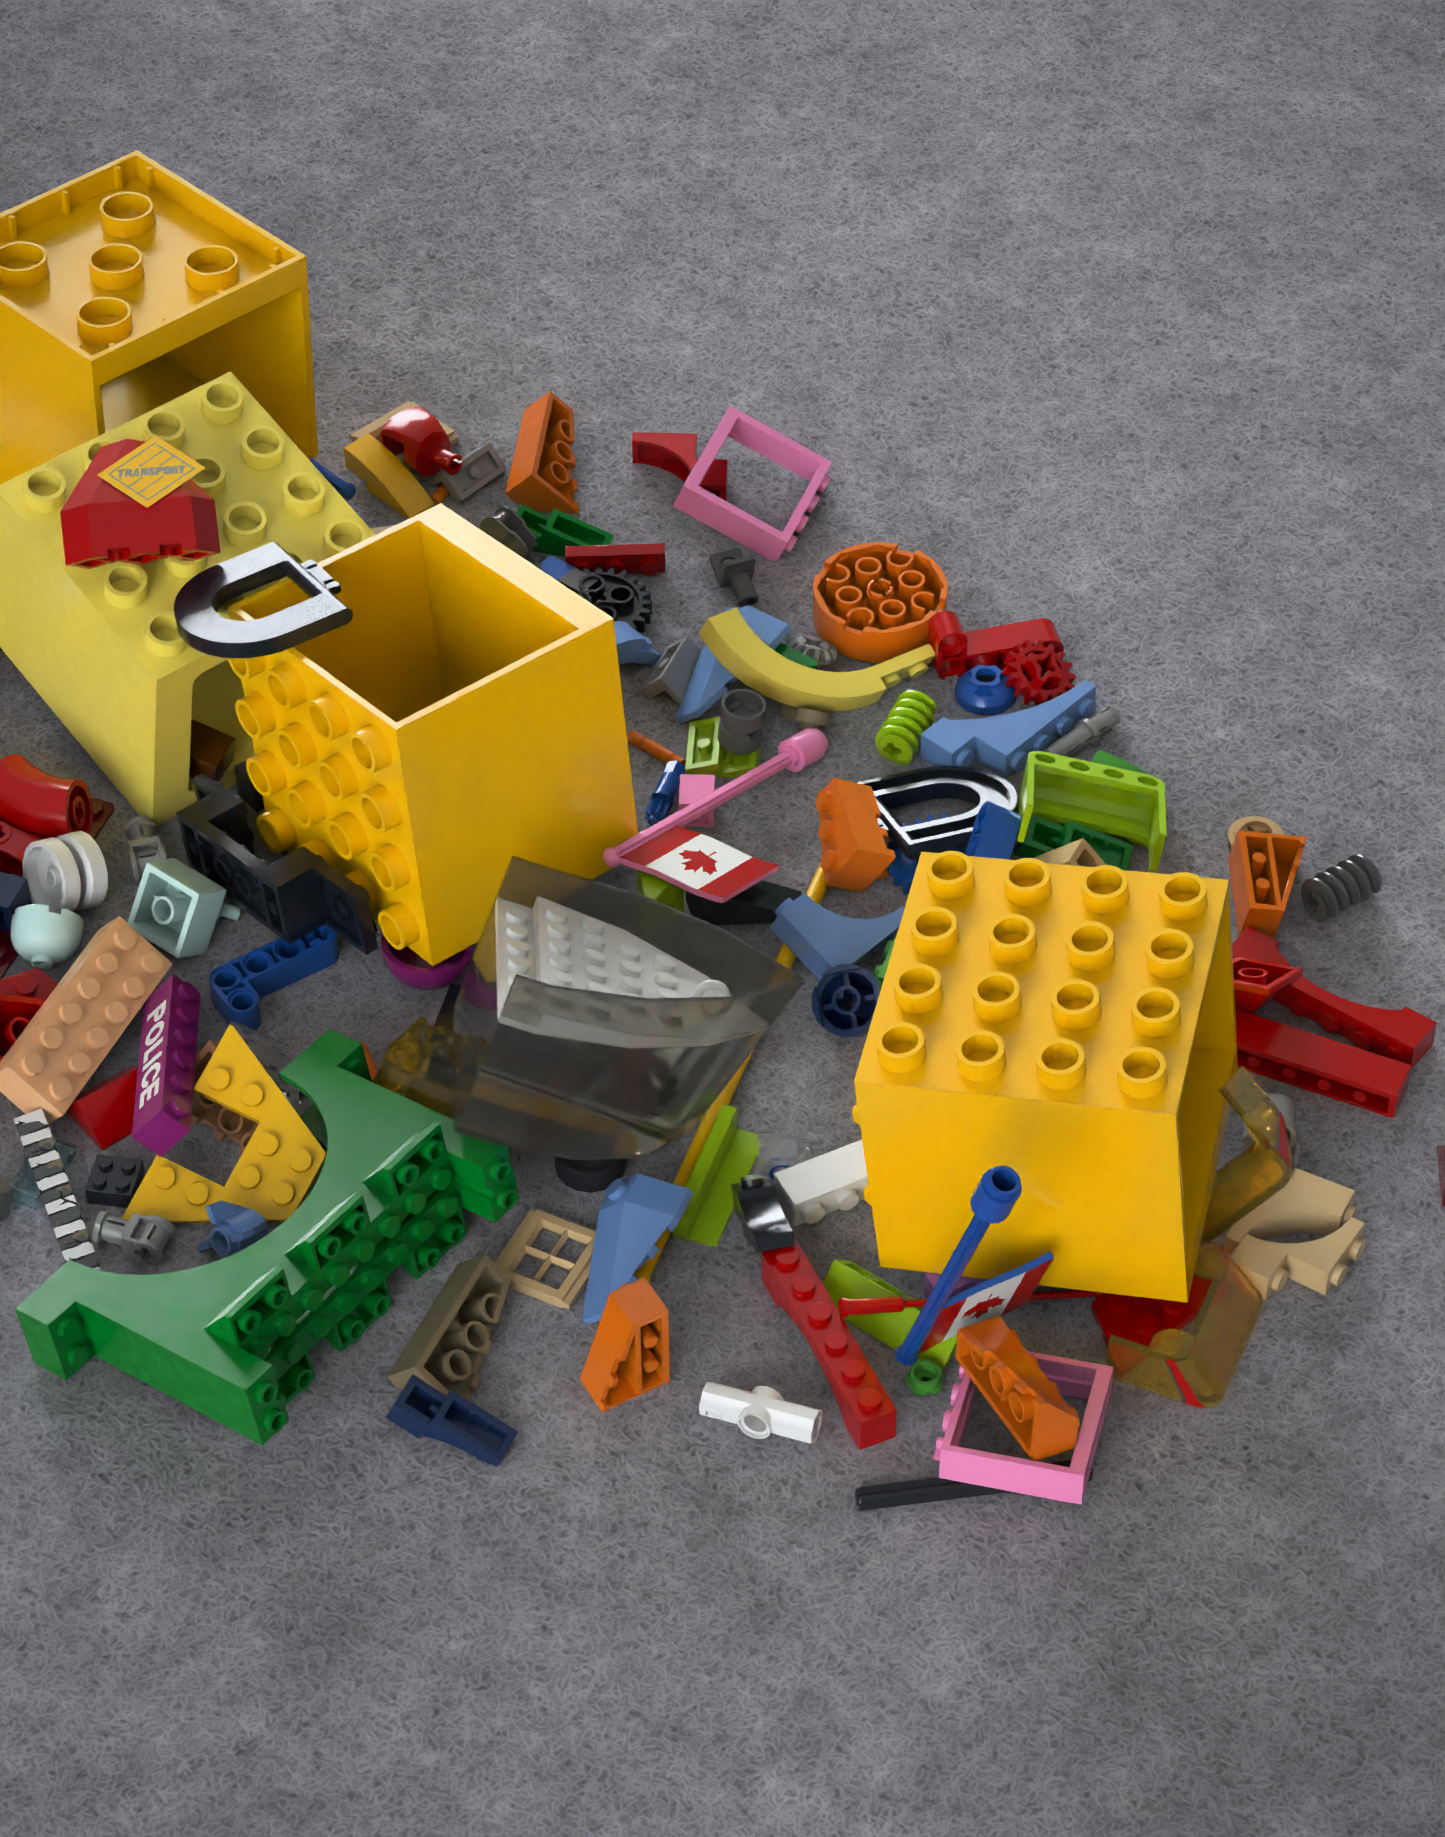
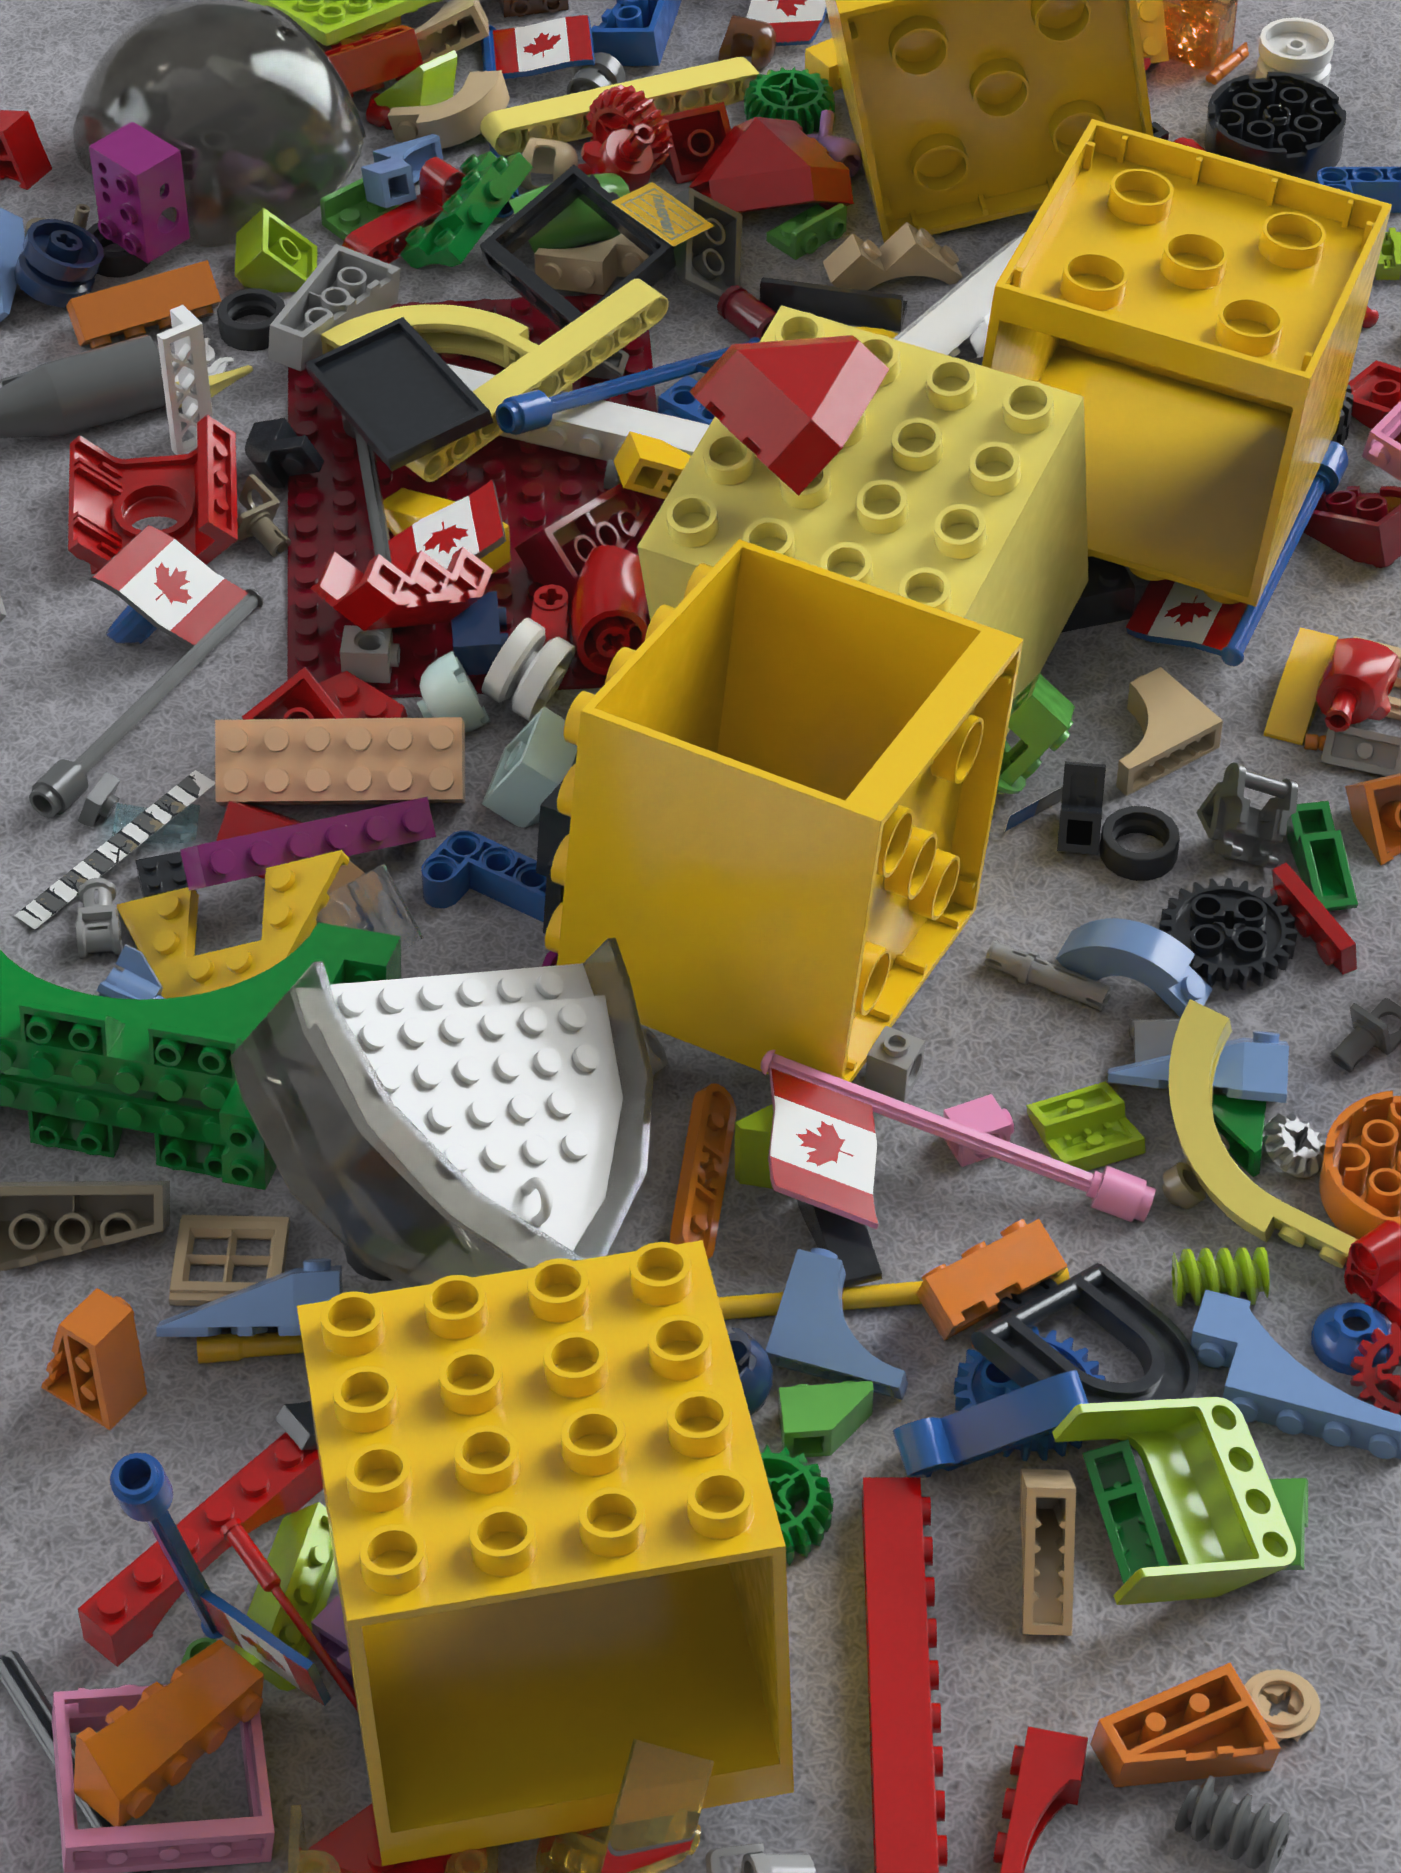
camera: 65 degrees right, 0 degrees up
yellow sticker [97,436,205,508] -> none
piece [174,542,353,658] -> none
sticker [540,555,598,593] -> none
orange wheel [627,729,686,766] -> none
blue piece [644,760,685,826] -> none
white piece [699,1382,823,1444] -> none
dark grey wheel [717,688,766,755] -> none
light grey pin [1043,705,1120,757] -> none
red slope [1233,956,1303,1014] -> none

